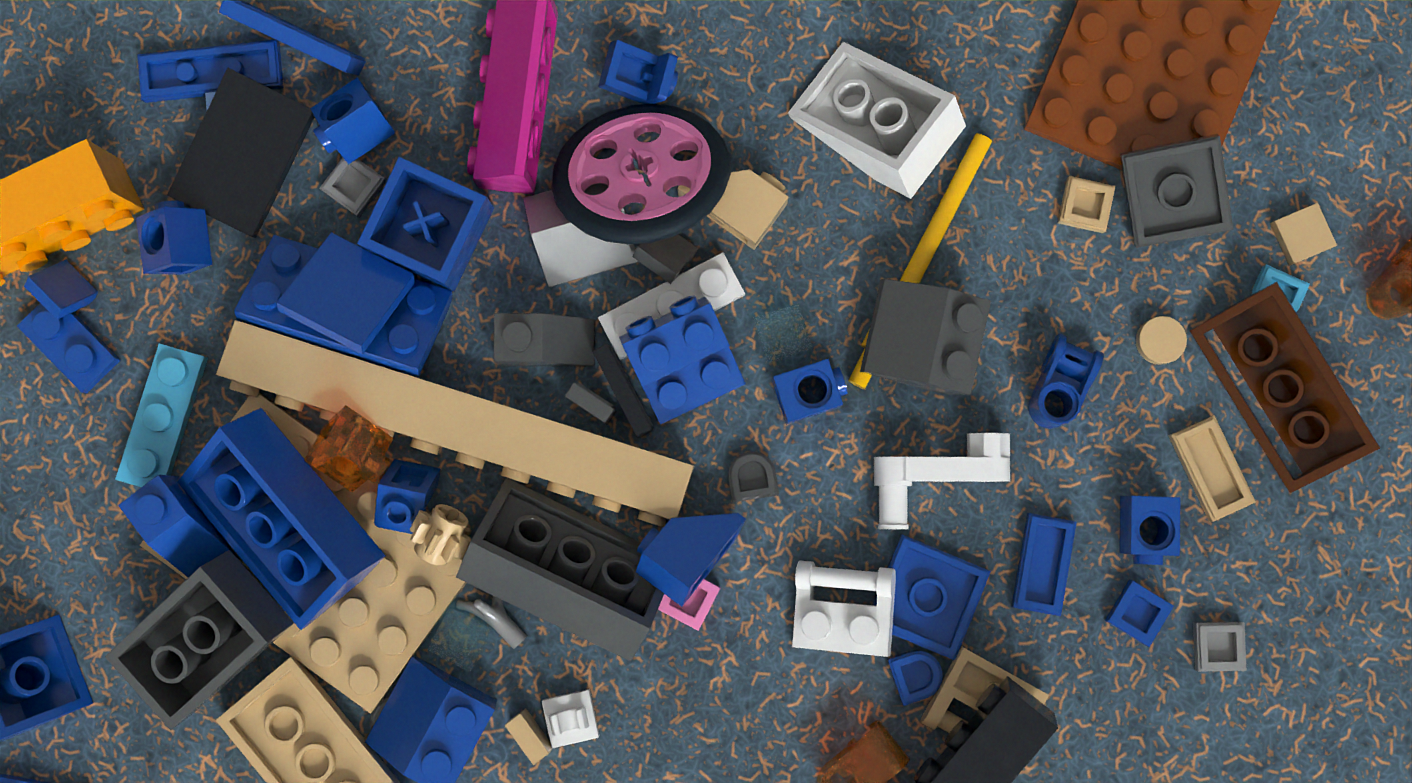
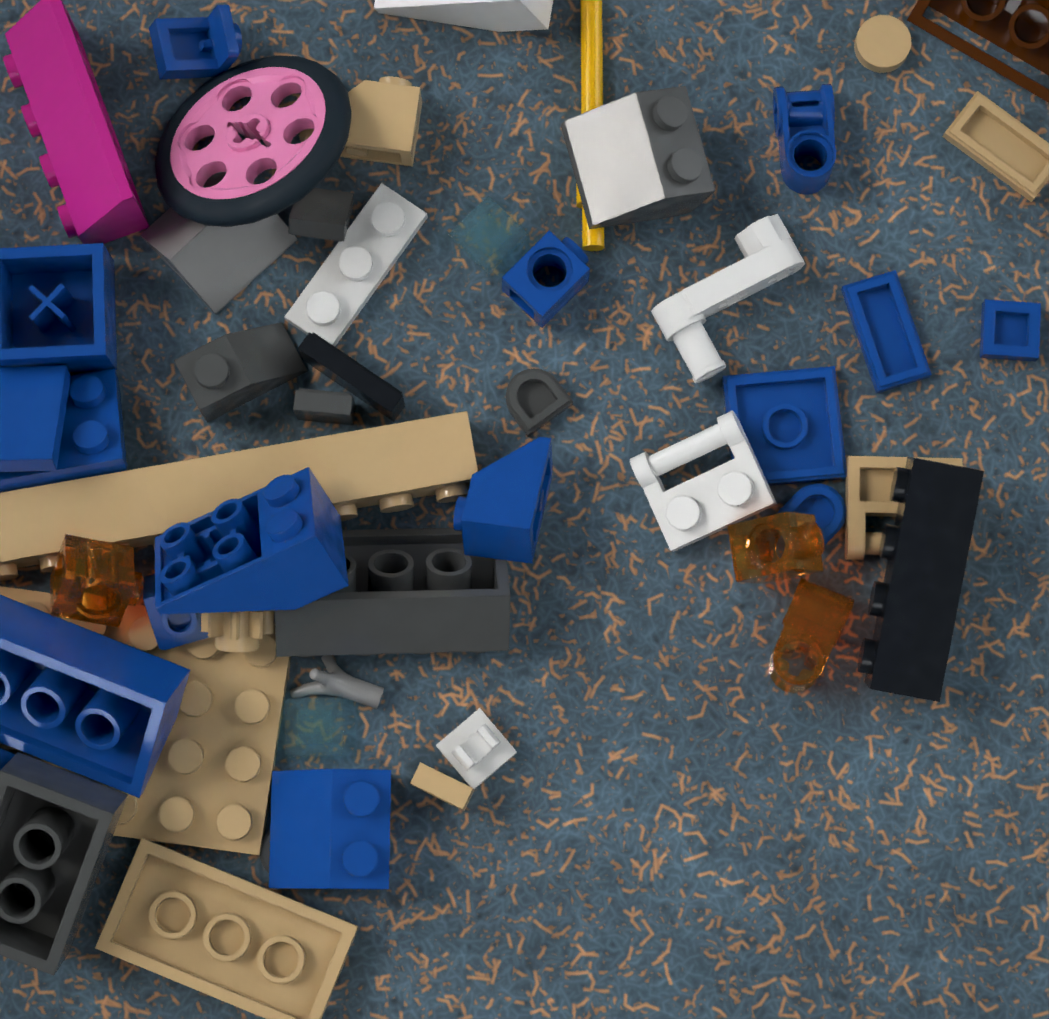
camera: 30 degrees left, 5 degrees down
blue plate [619,295,746,425] -> none
bright pink tile [658,579,721,631] -> none
blue brick [1119,496,1180,565] -> none
none -> blue slope [155,467,349,614]
none -> clear orange brick [727,511,825,584]

